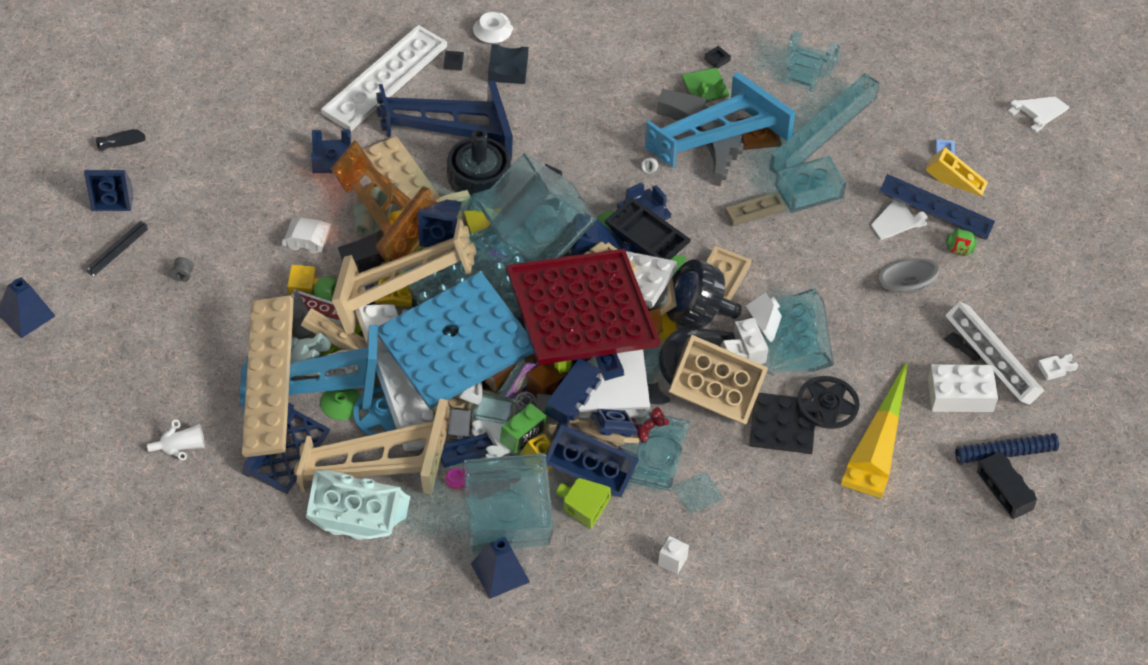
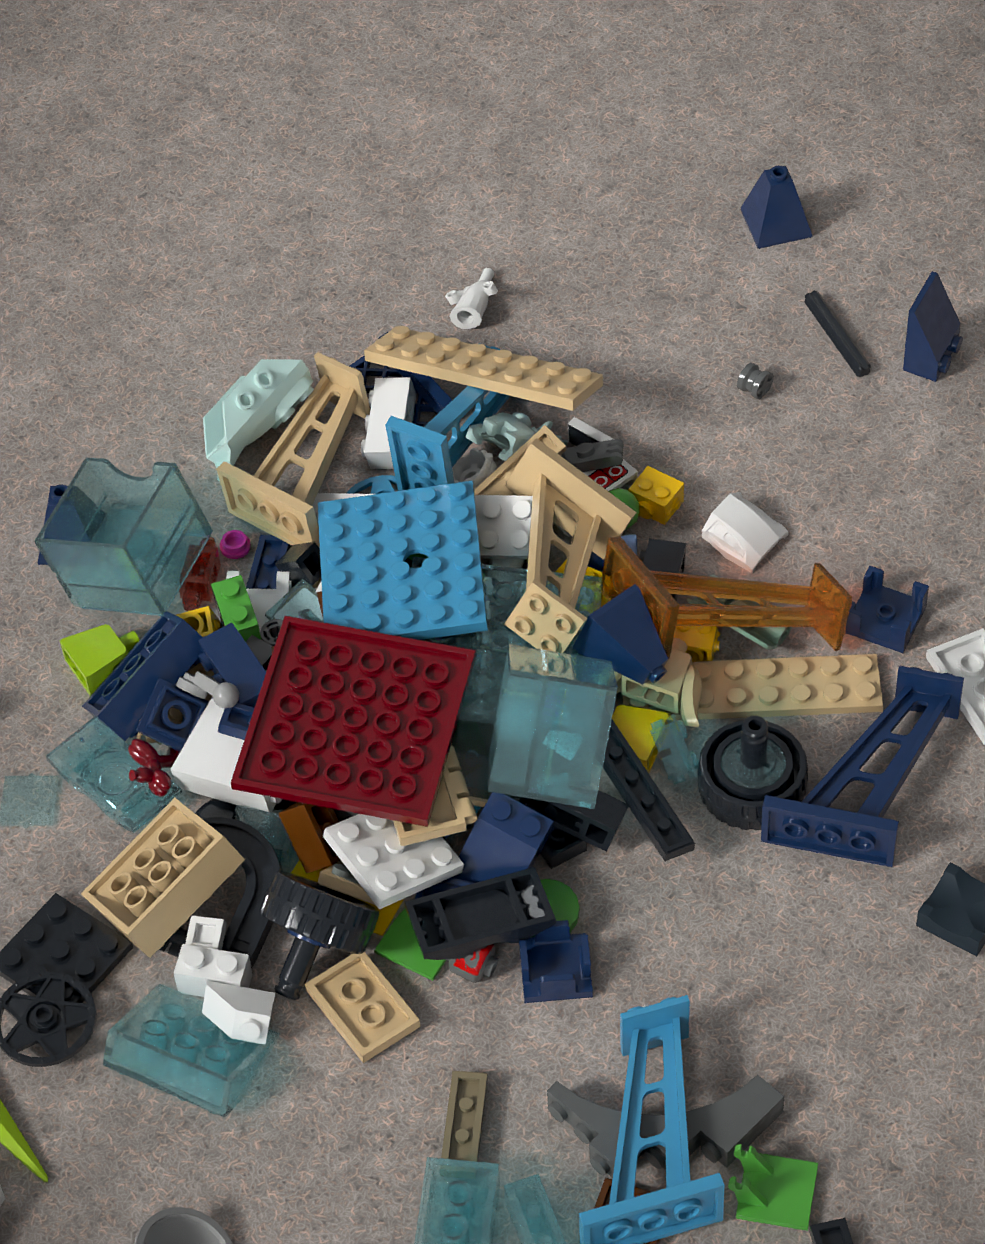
camera: 125 degrees right, 0 degrees up
none -> light grey piece [176,671,239,709]
none -> white brick [361,377,416,469]

